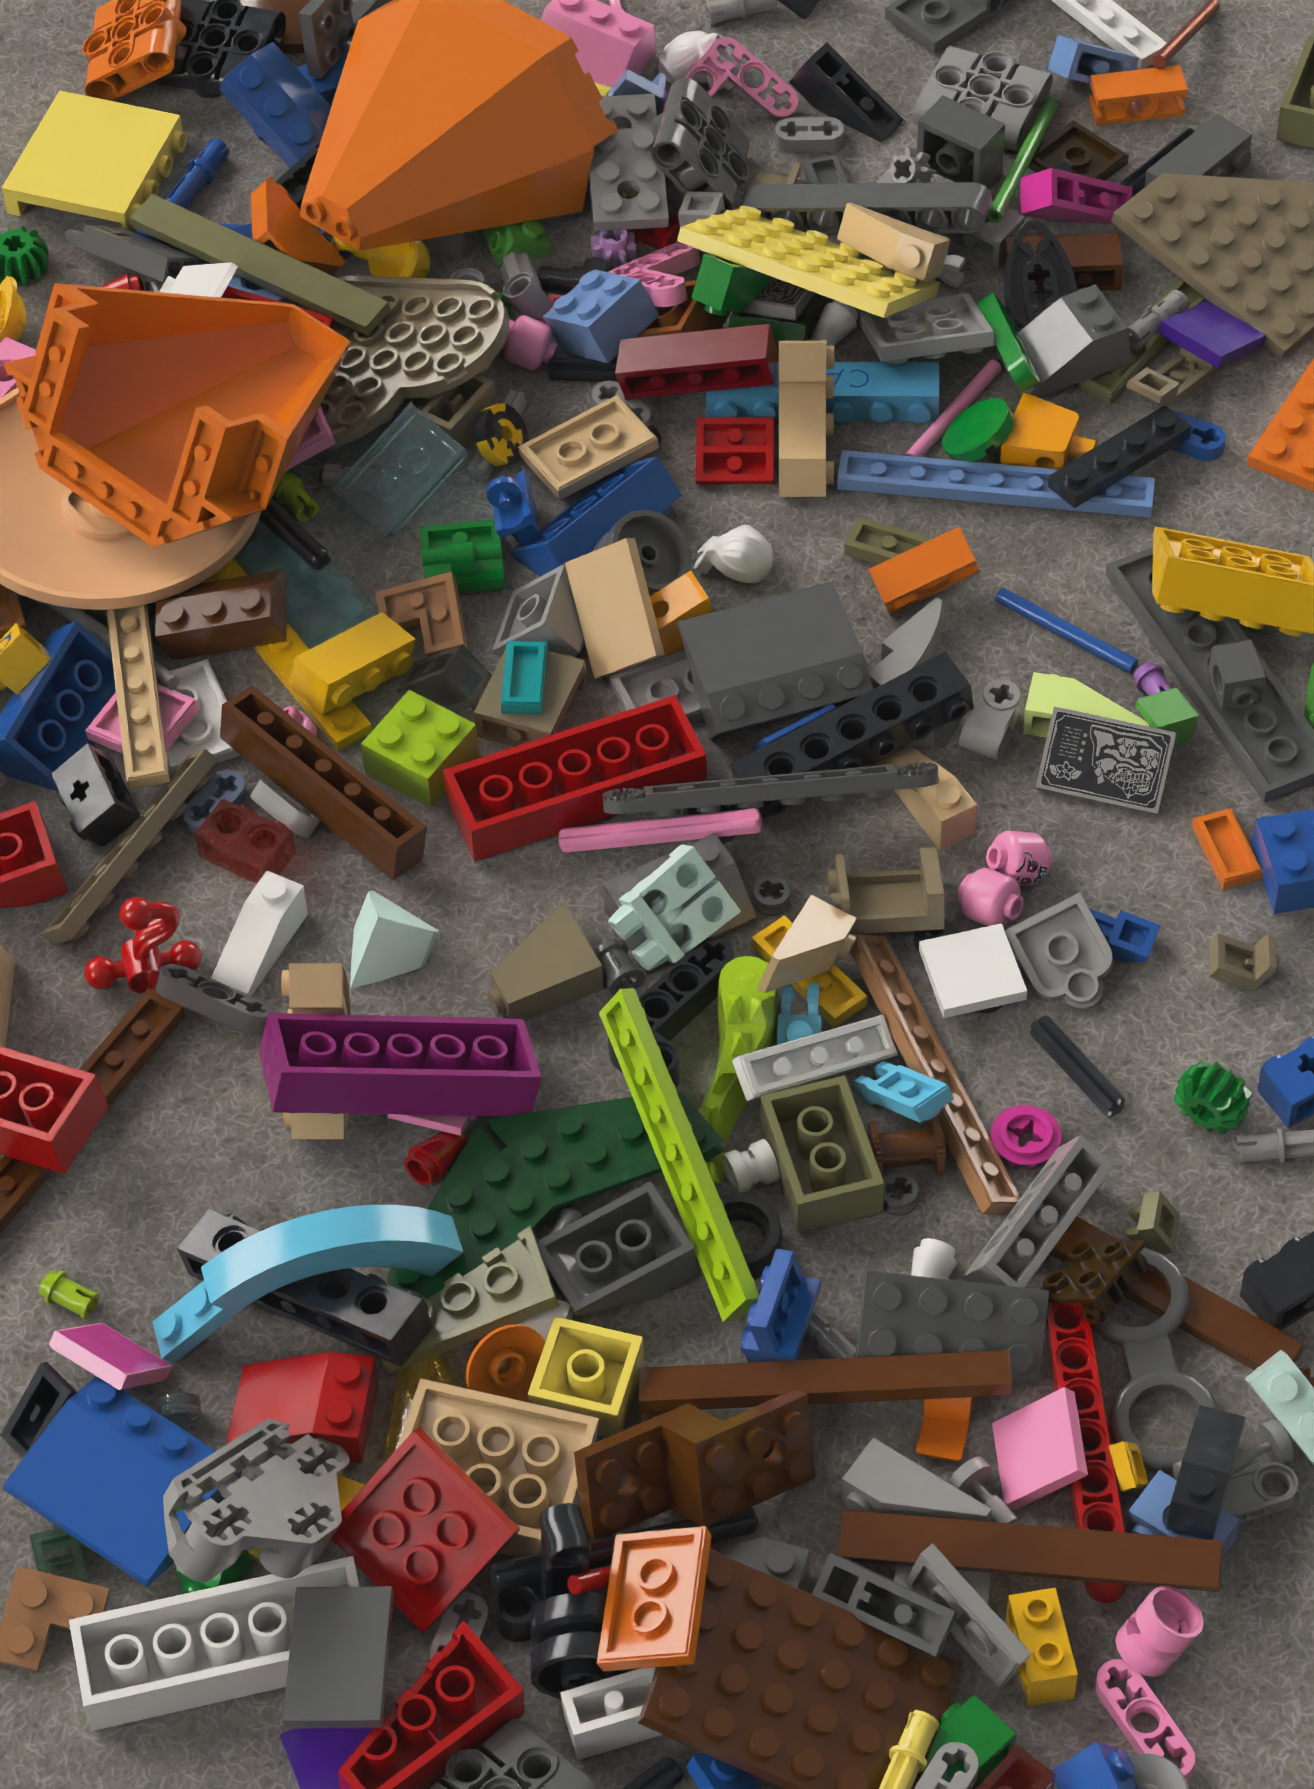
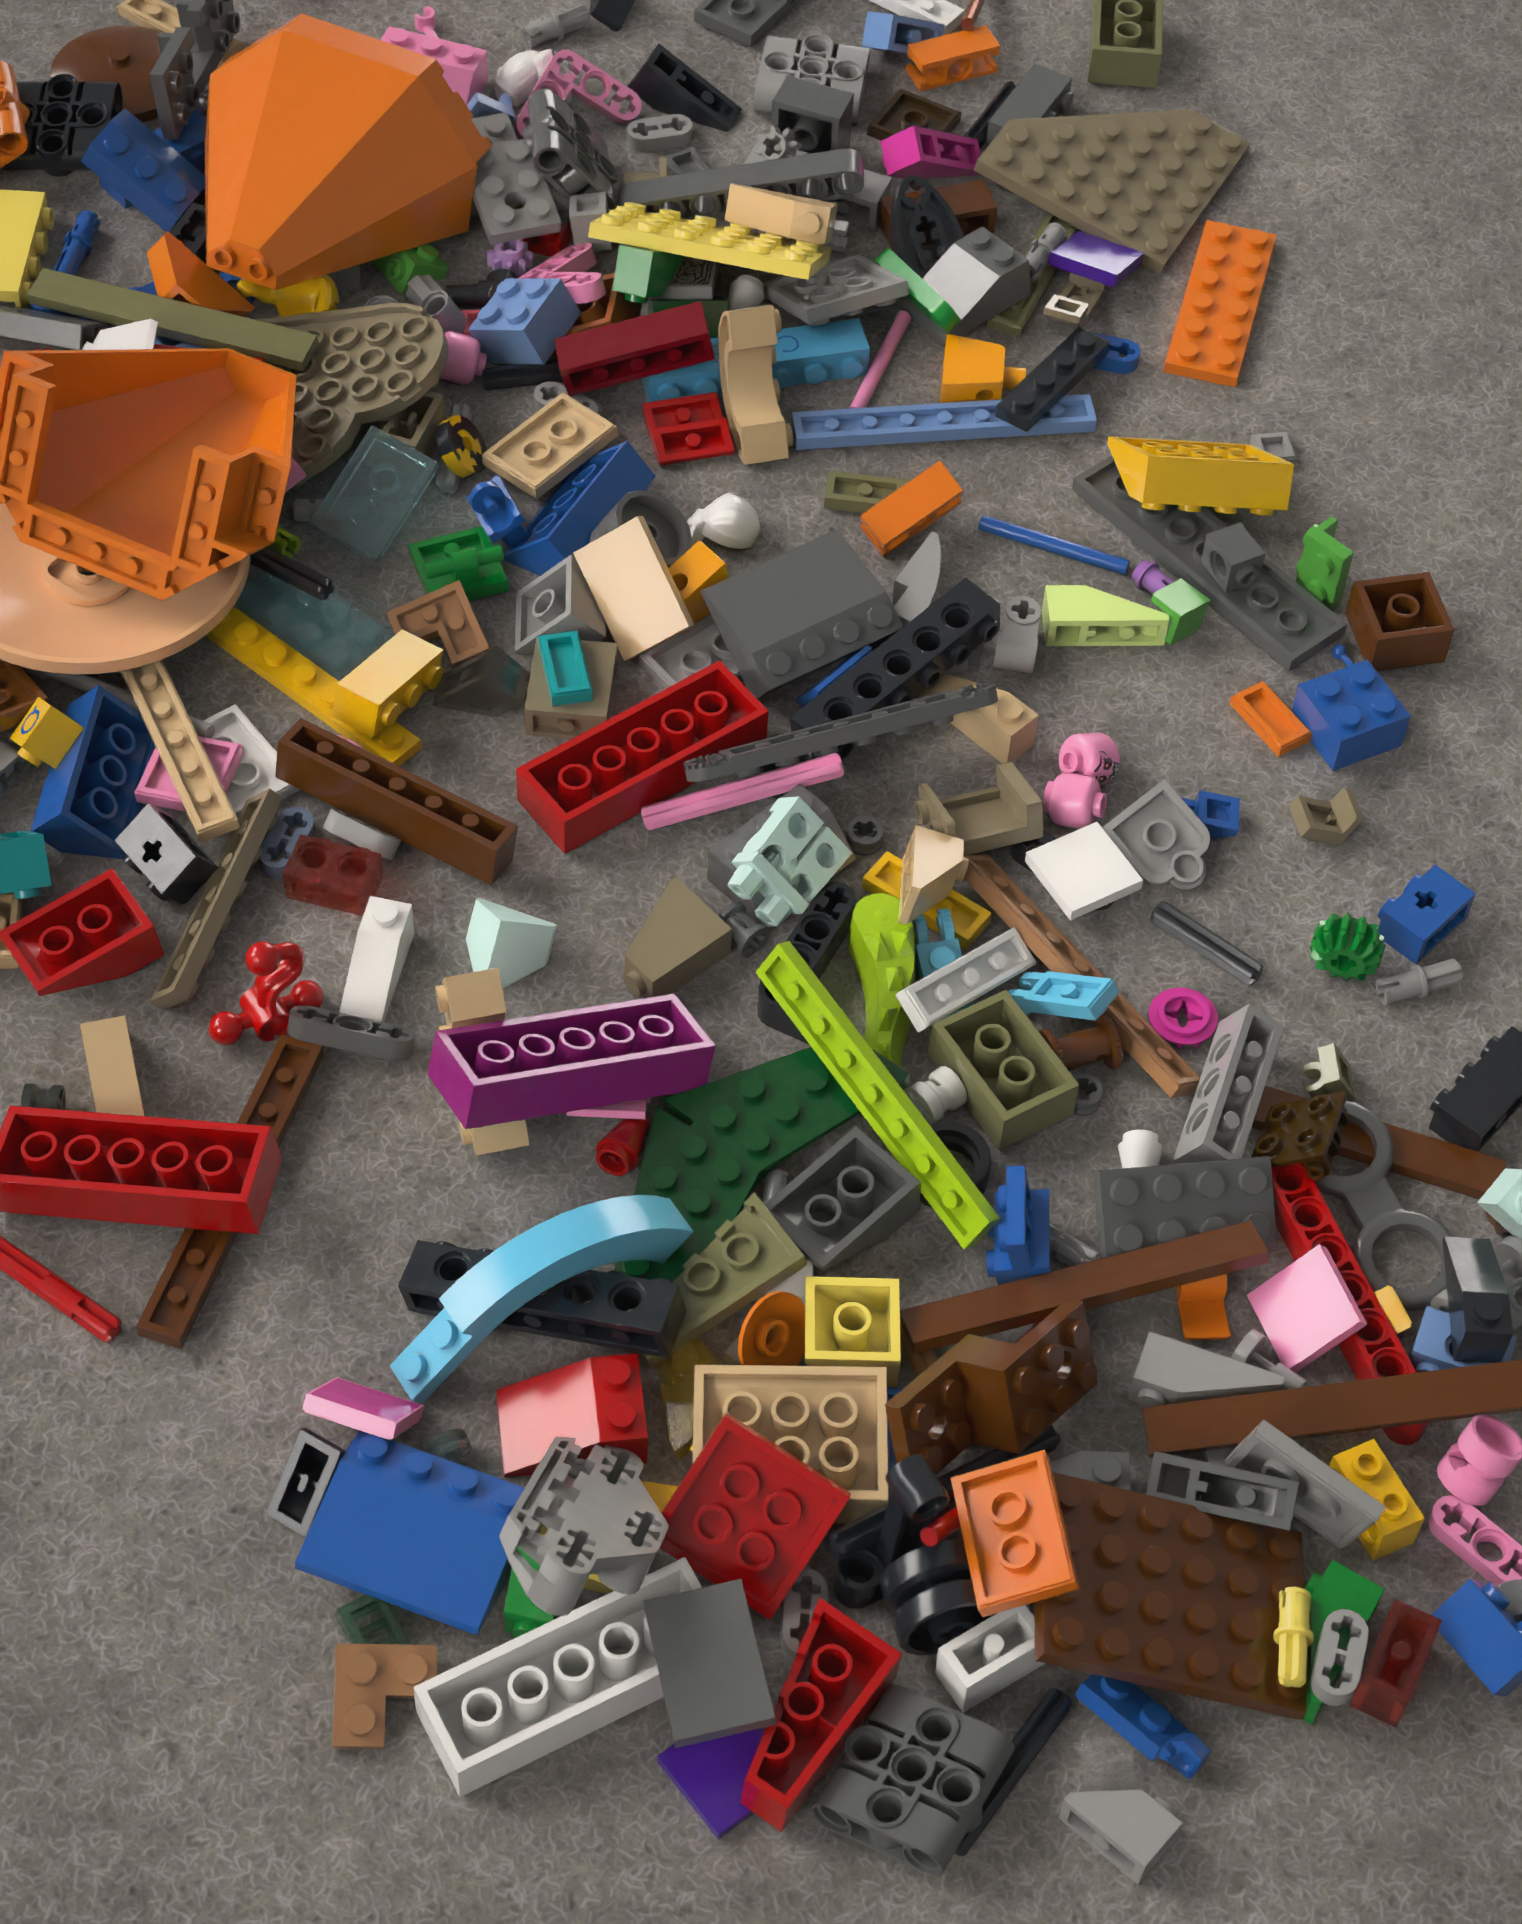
camera: 20 degrees left, 0 degrees up
lime pin [39,1270,100,1320] -> none
reddish brown slope [155,569,287,660] -> none
lime brick [361,690,479,808] -> none
green tile [942,398,1015,462] -> none
bright green piece [987,97,1058,223] -> none
tile [1036,706,1177,815] -> none

